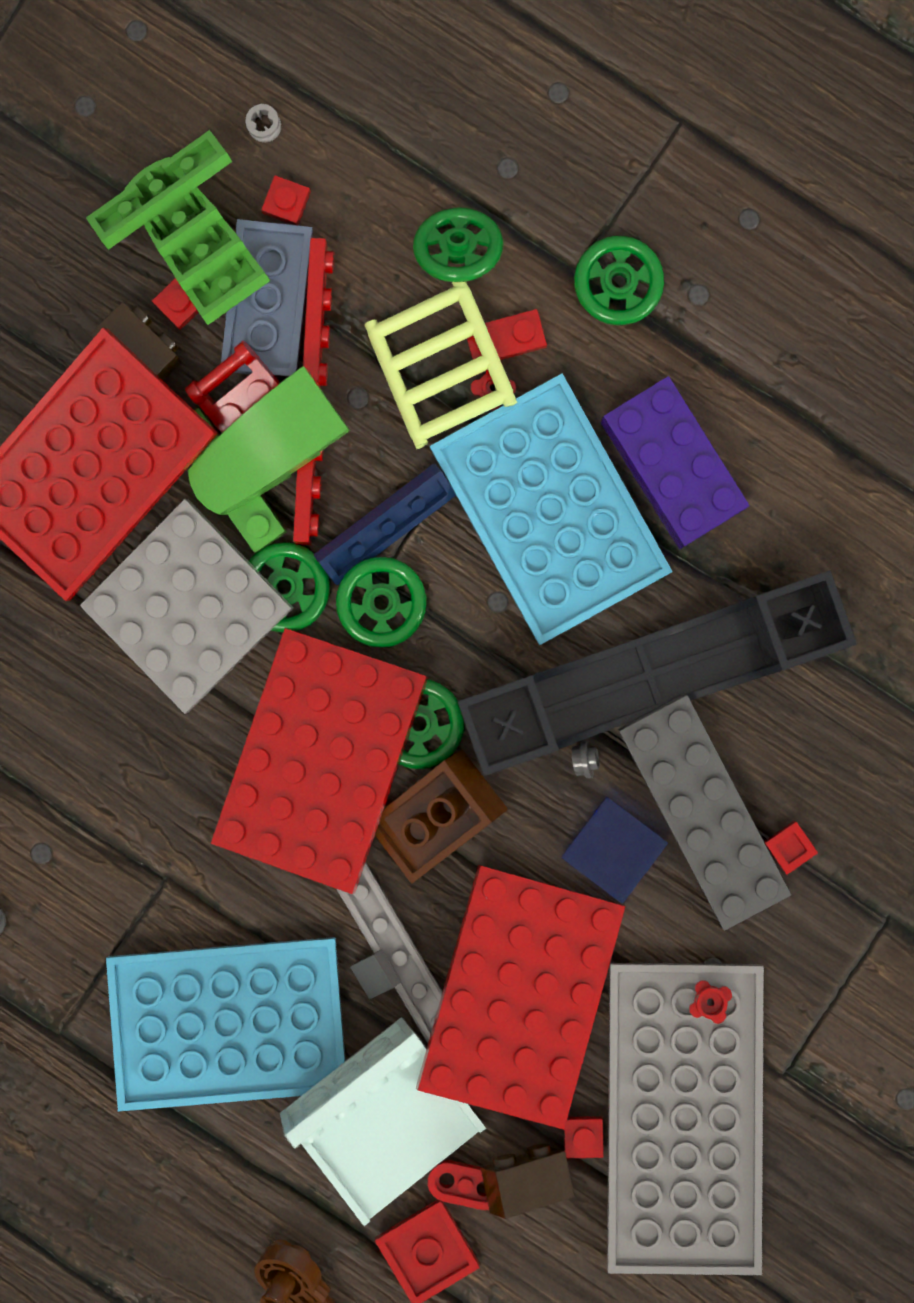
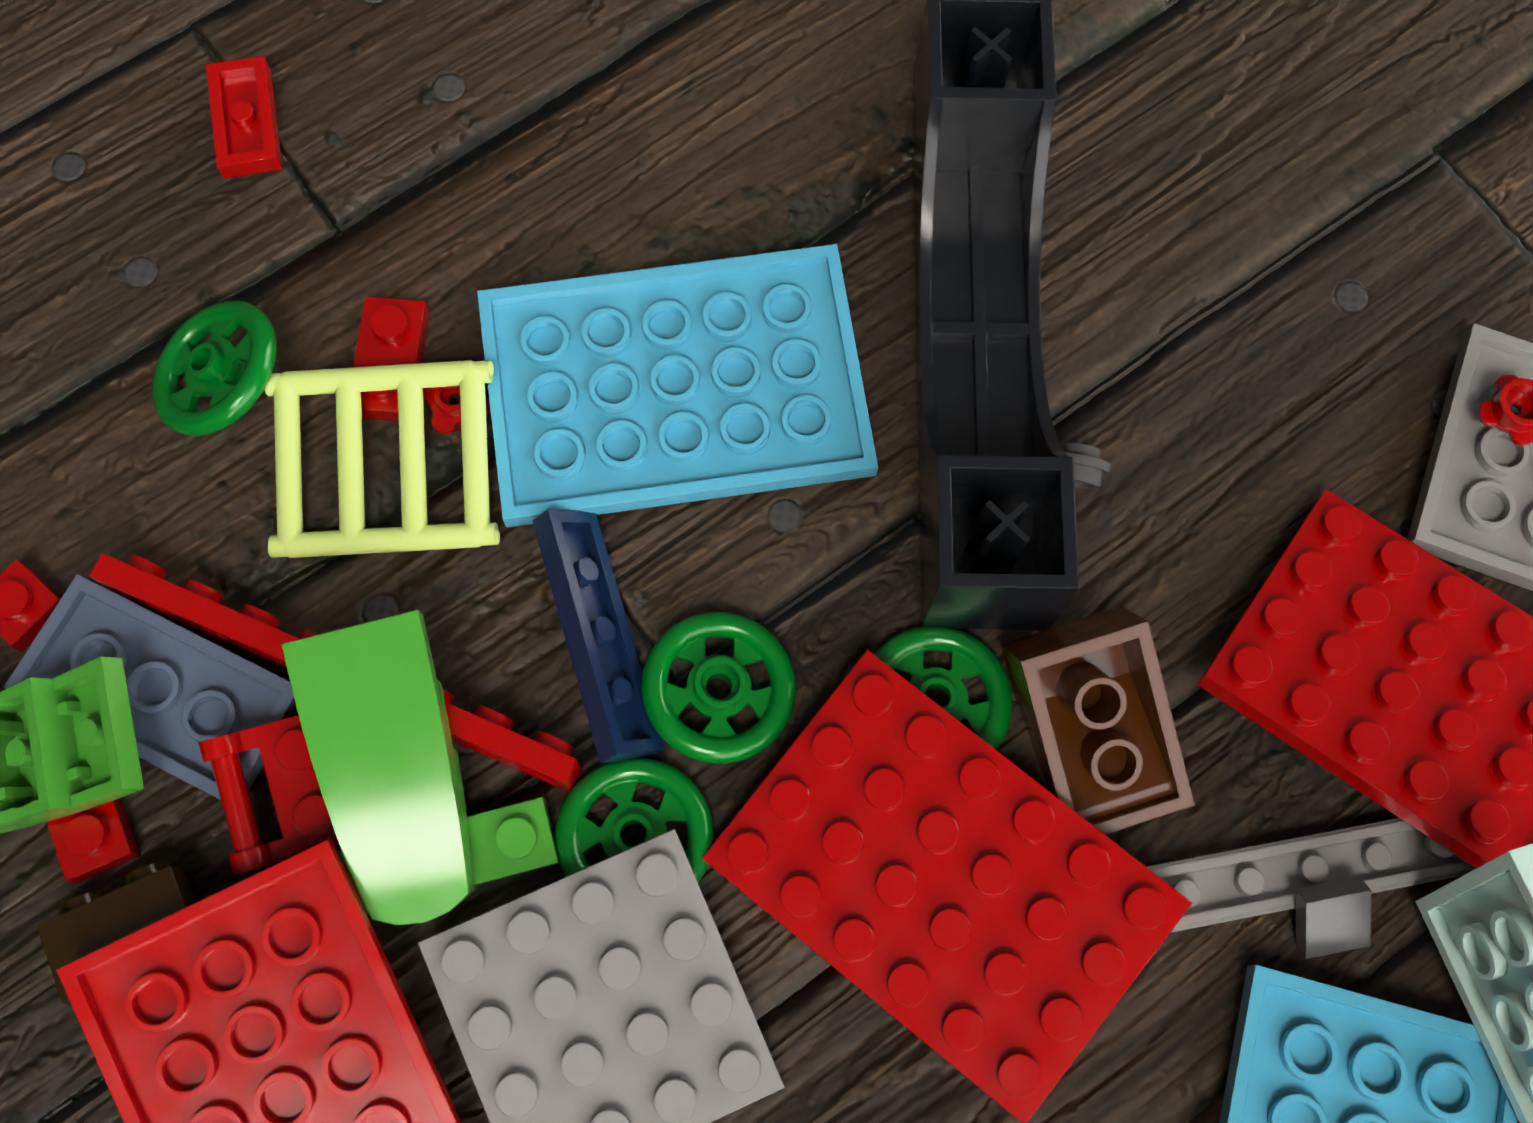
camera: 75 degrees left, 15 degrees down
clear blue plate [561,796,668,904] -> none
green plate [574,236,664,325] -> none
dark purple brick [600,376,750,550] -> none
dark grey plate [618,694,791,931] -> none
red plate [764,821,818,875] -> none
none -> red plate [206,56,283,179]

